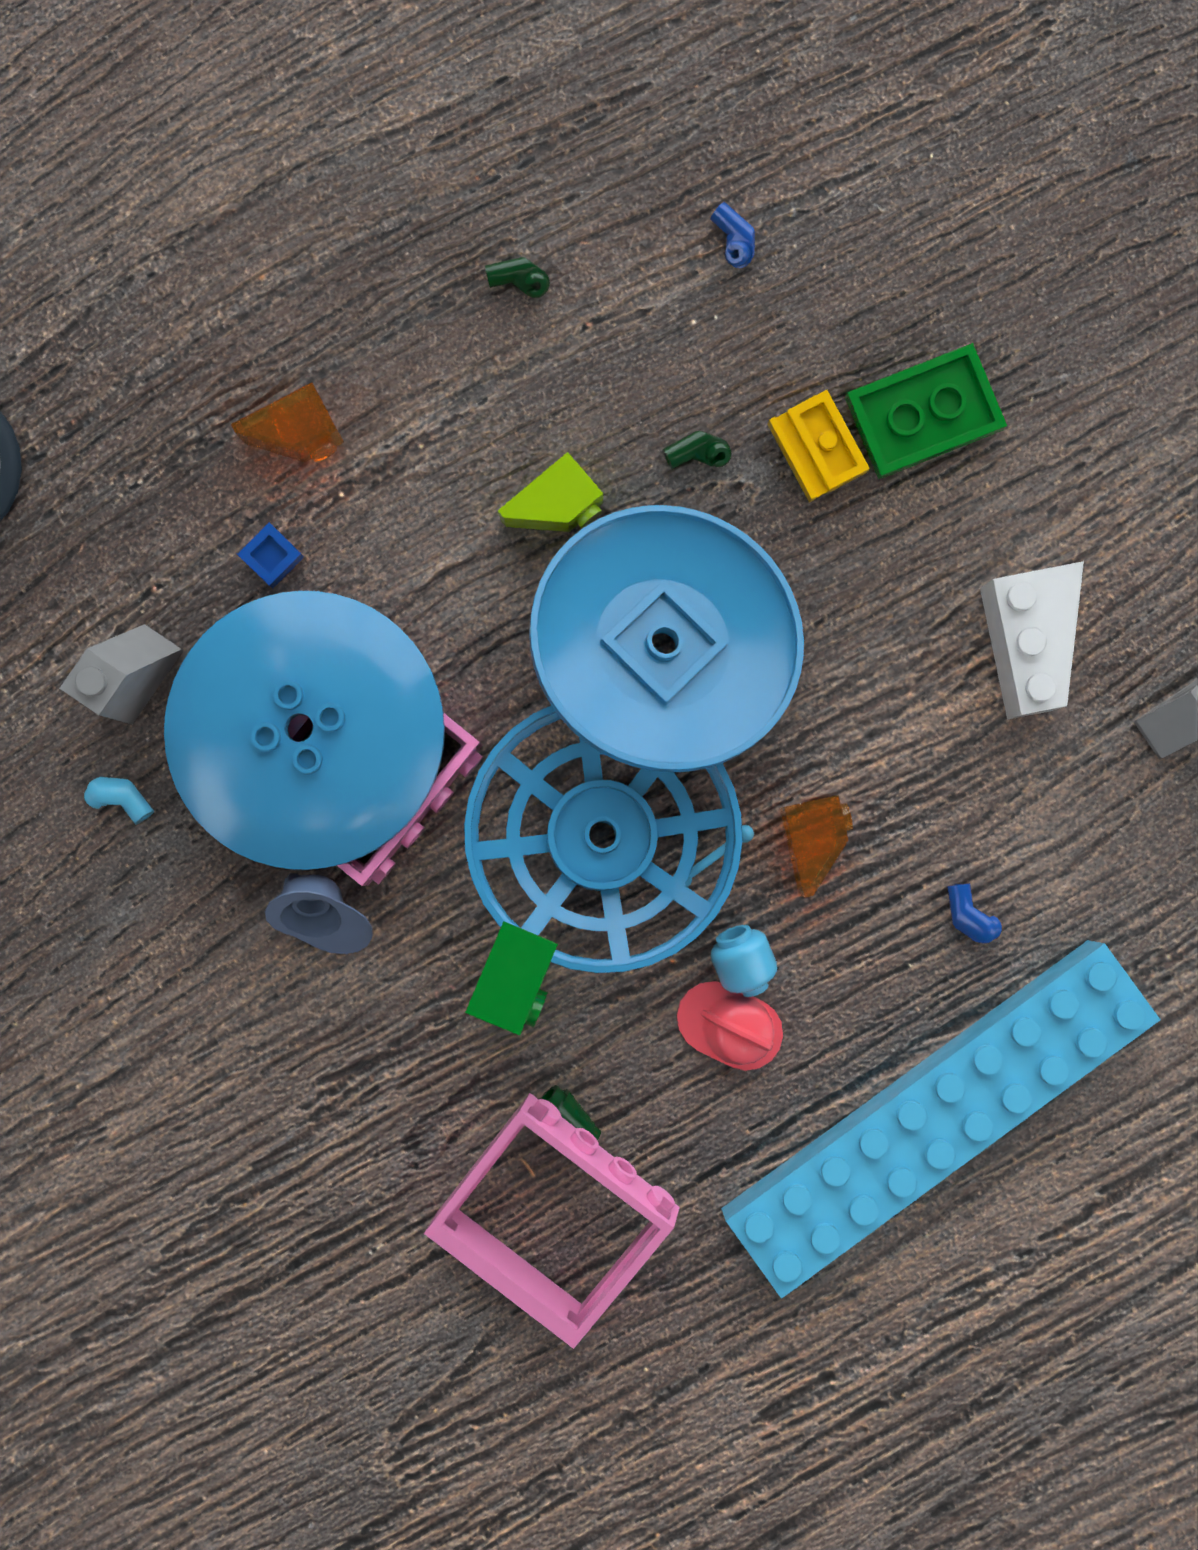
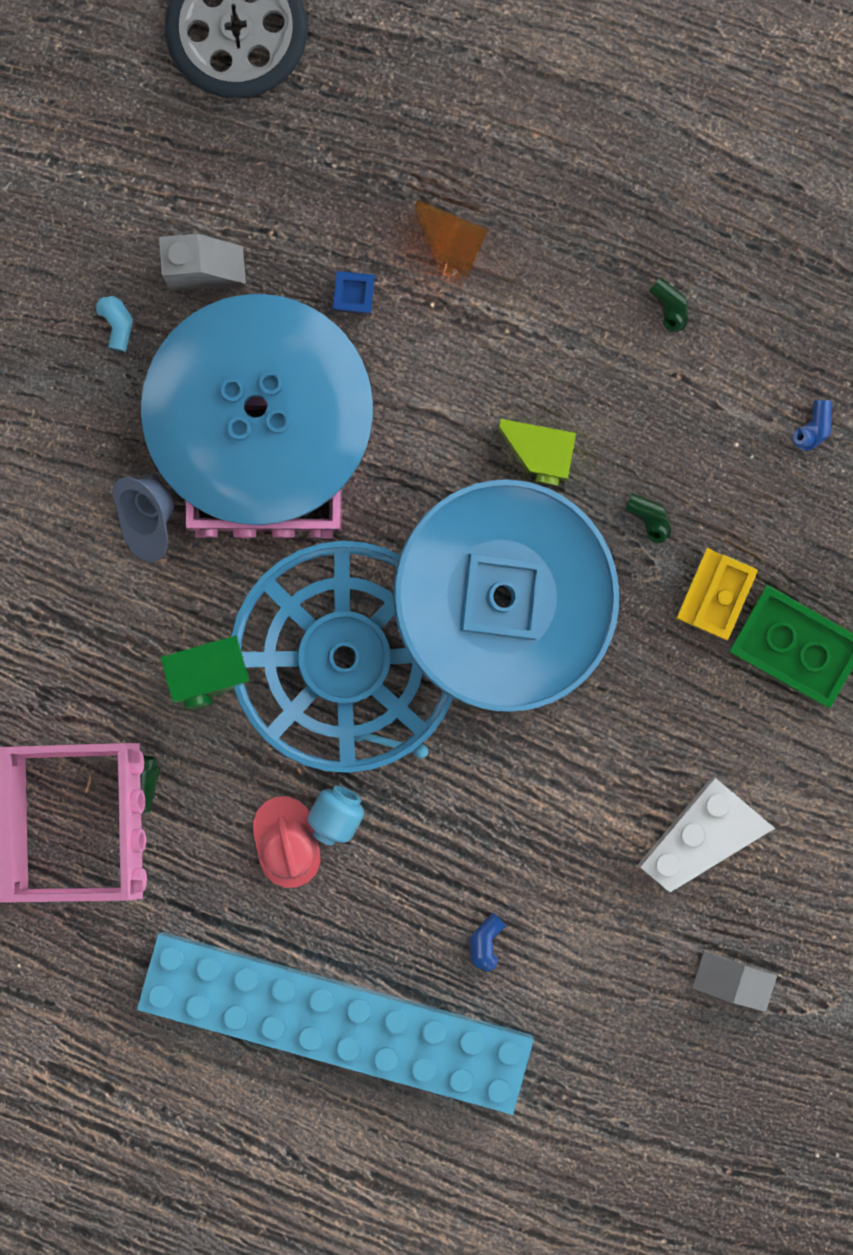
camera: 55 degrees right, 0 degrees up
clear orange slope [779,795,853,898] -> none

